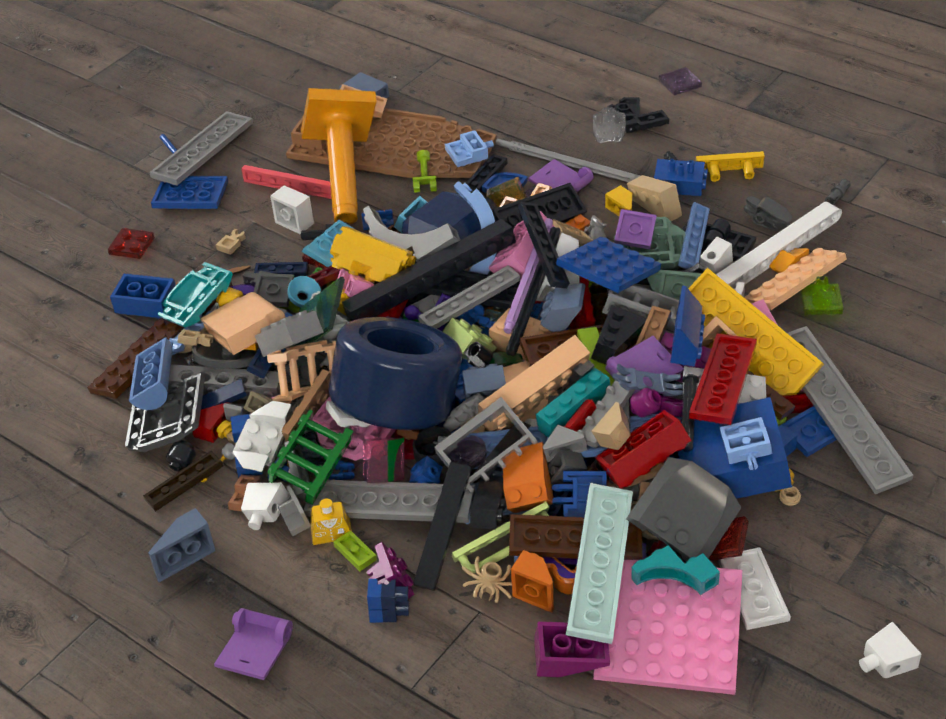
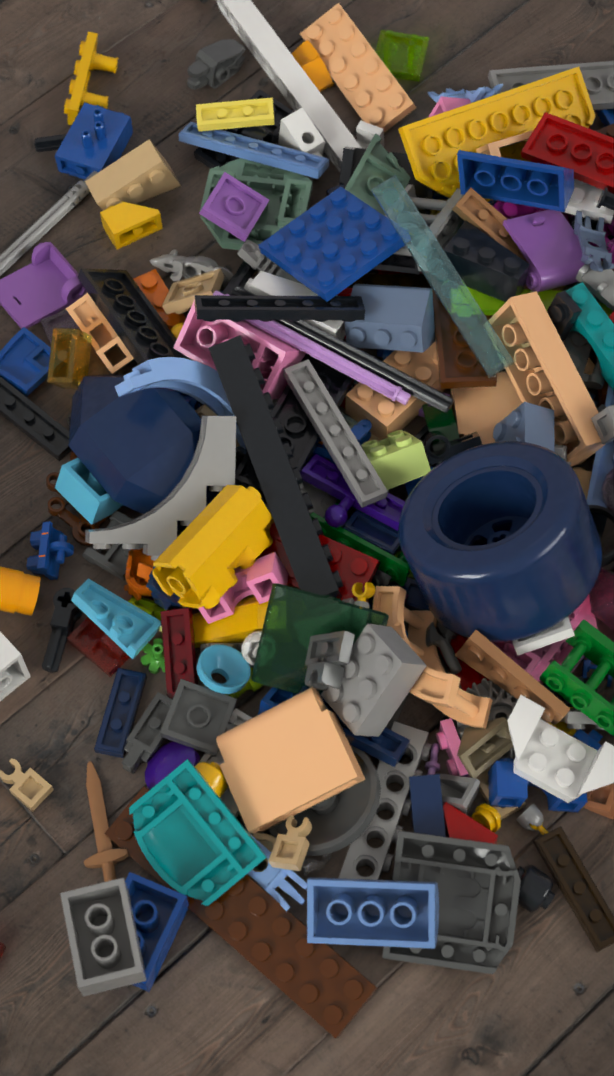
camera: 80 degrees left, 20 degrees up
none -> light grey brick [60,878,147,997]
none -> light yellow plate [196,98,275,132]
none -> dark grey plate [305,631,355,691]
none -> clear light blue plate [372,175,514,378]
none -> light blue piece [428,84,503,103]

